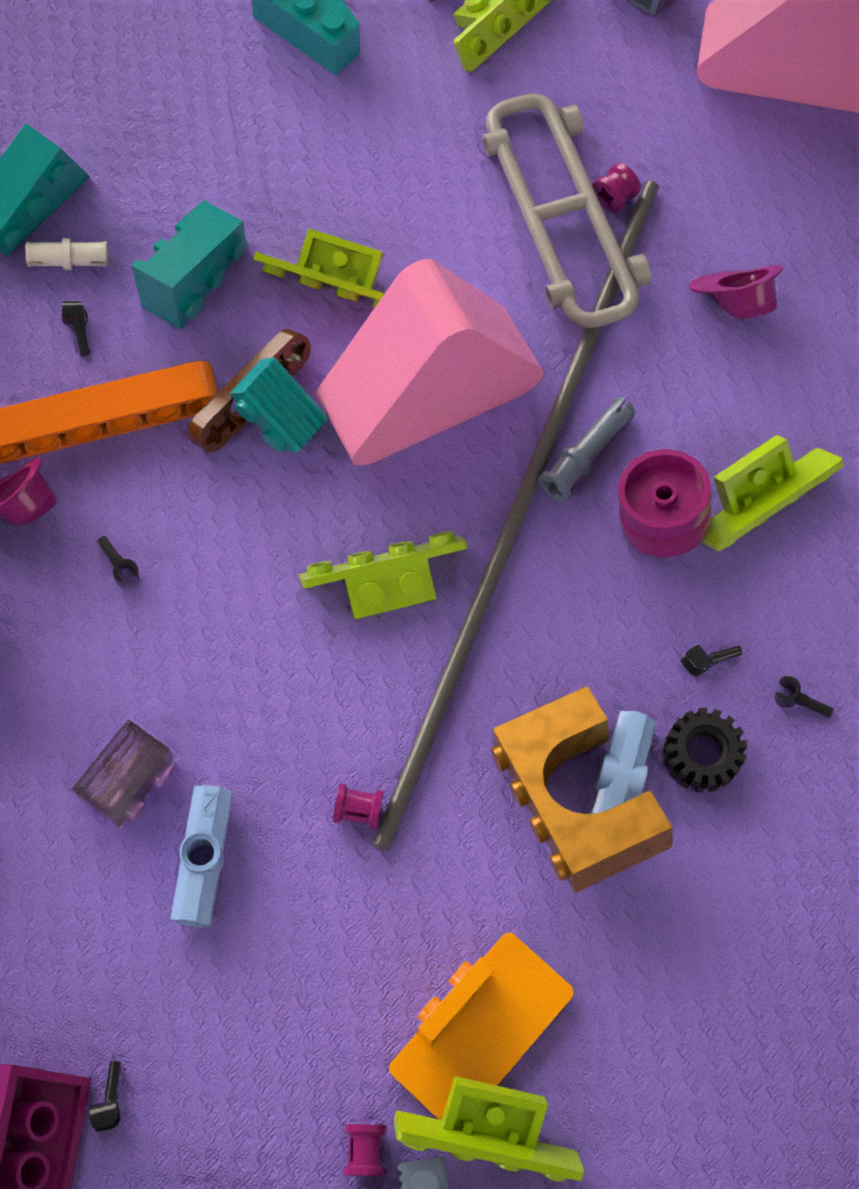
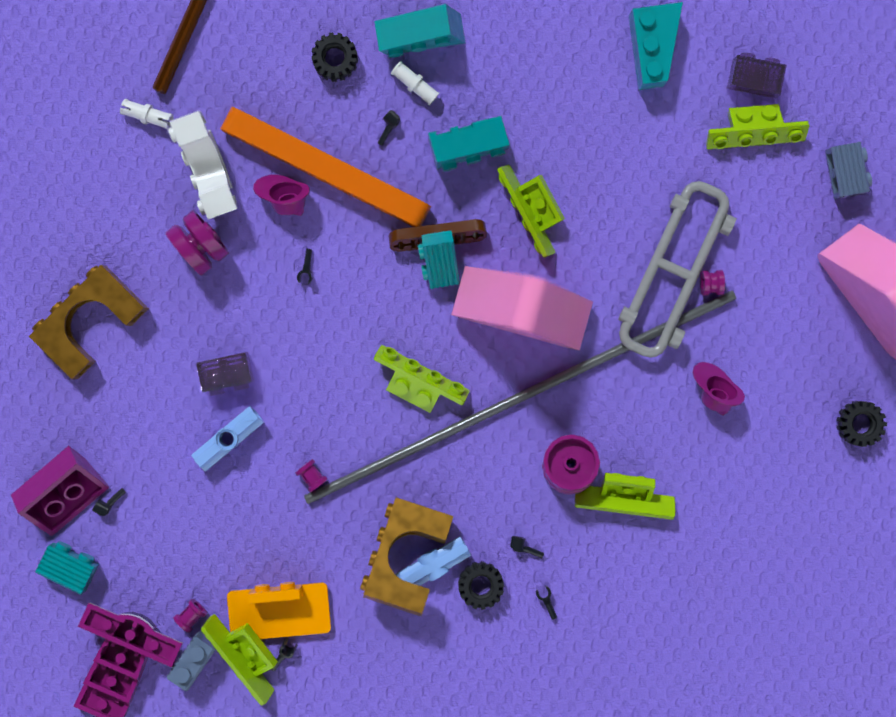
camera: 50 degrees right, 20 degrees up
sand blue pin [538,397,636,502] -> none
none -> black hand [271,638,298,671]

